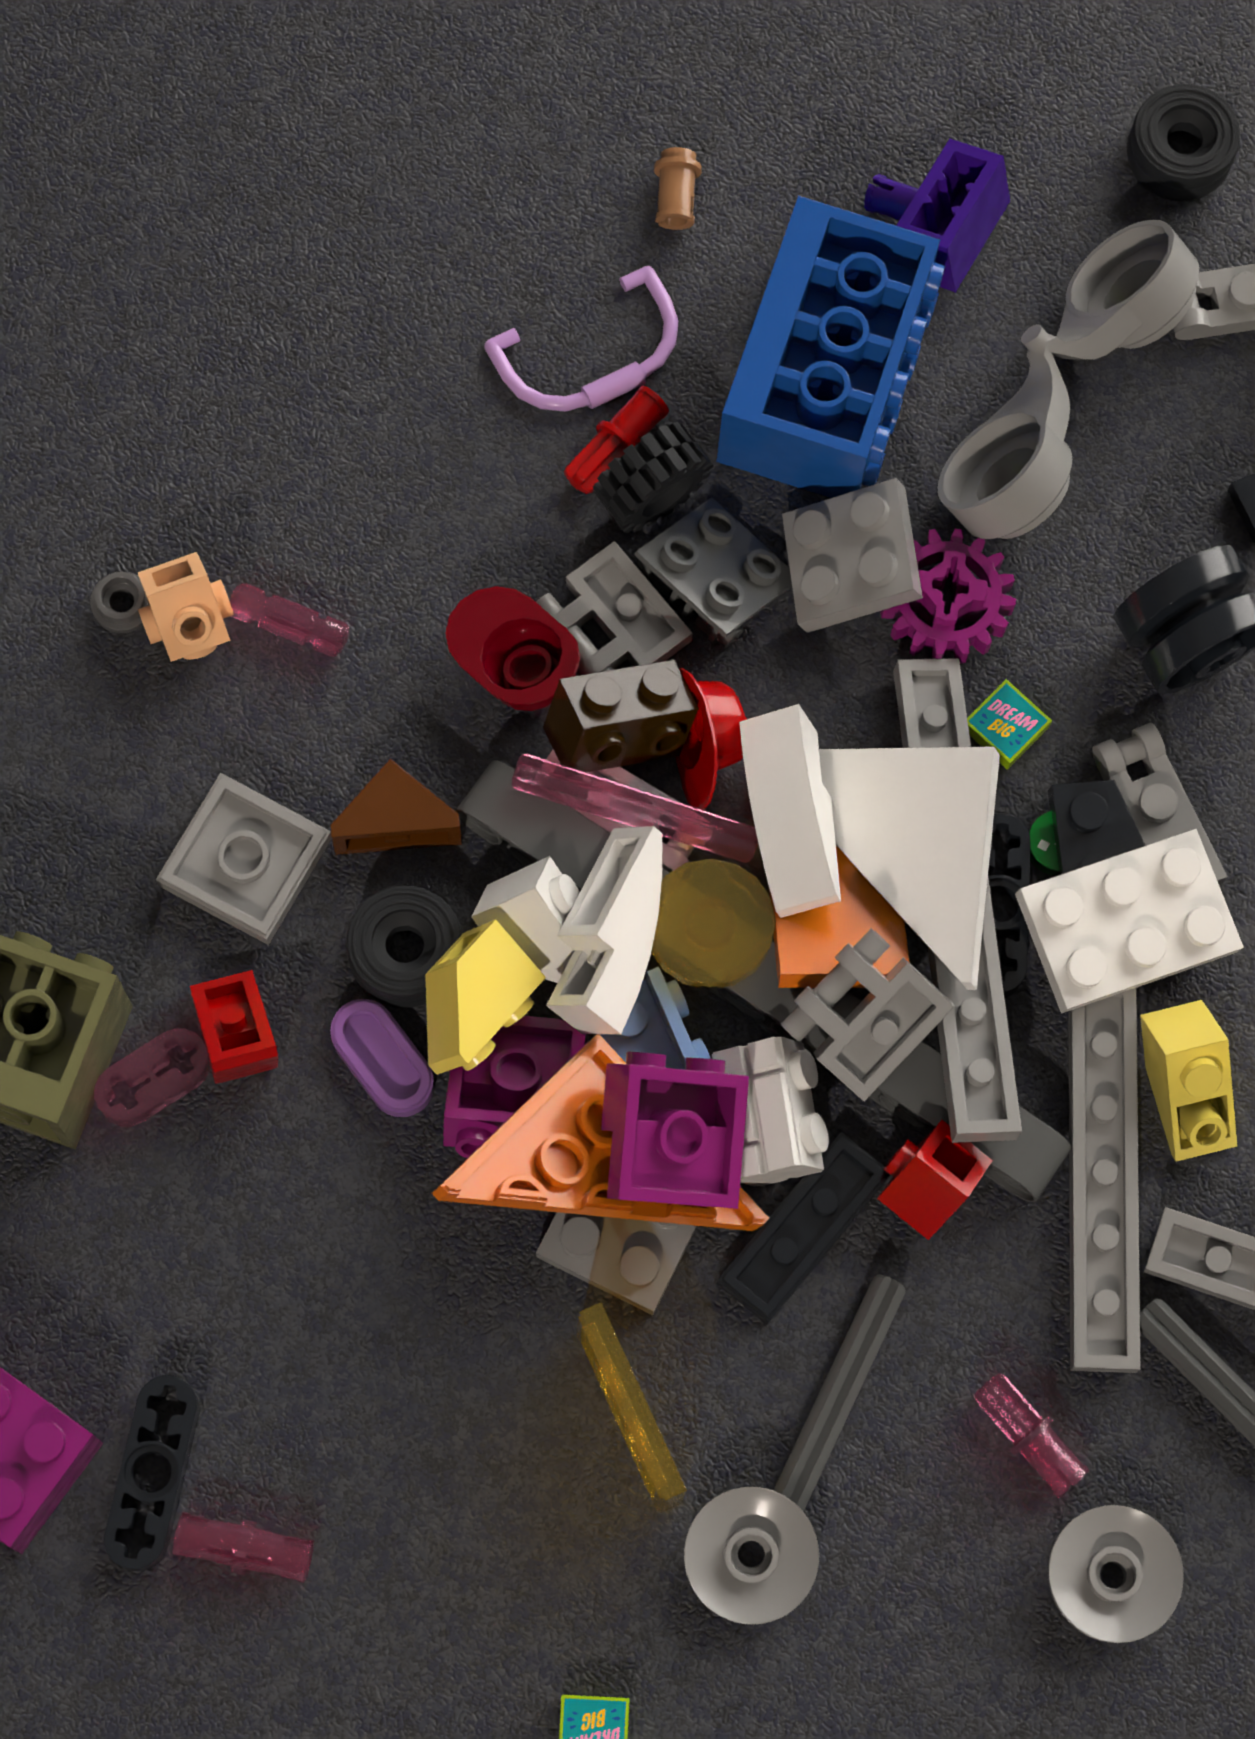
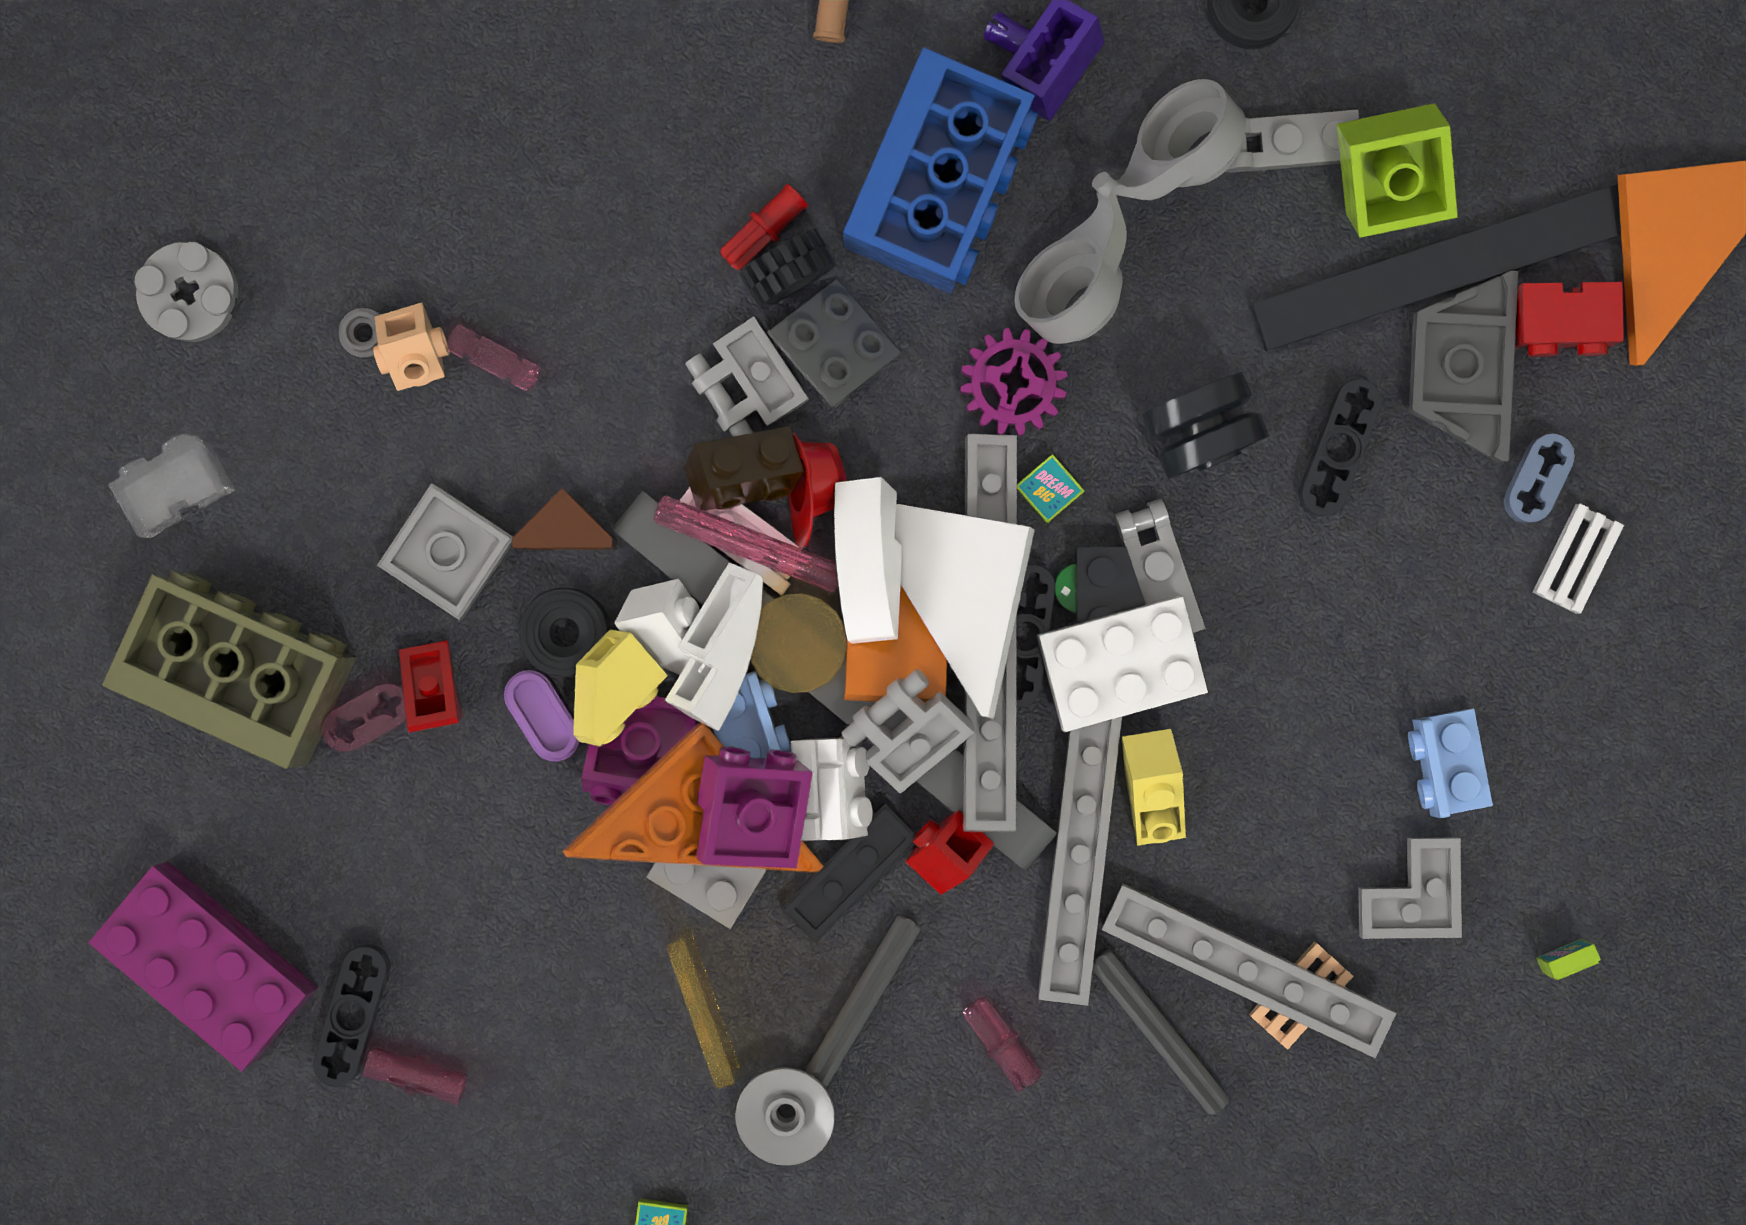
camera: 10 degrees right, 15 degrees up
dark red piece [445,586,581,711] -> none
lavender piece [484,266,679,412] -> none
light grey plate [782,478,923,633] -> none
light grey dish [1048,1505,1184,1643] -> none

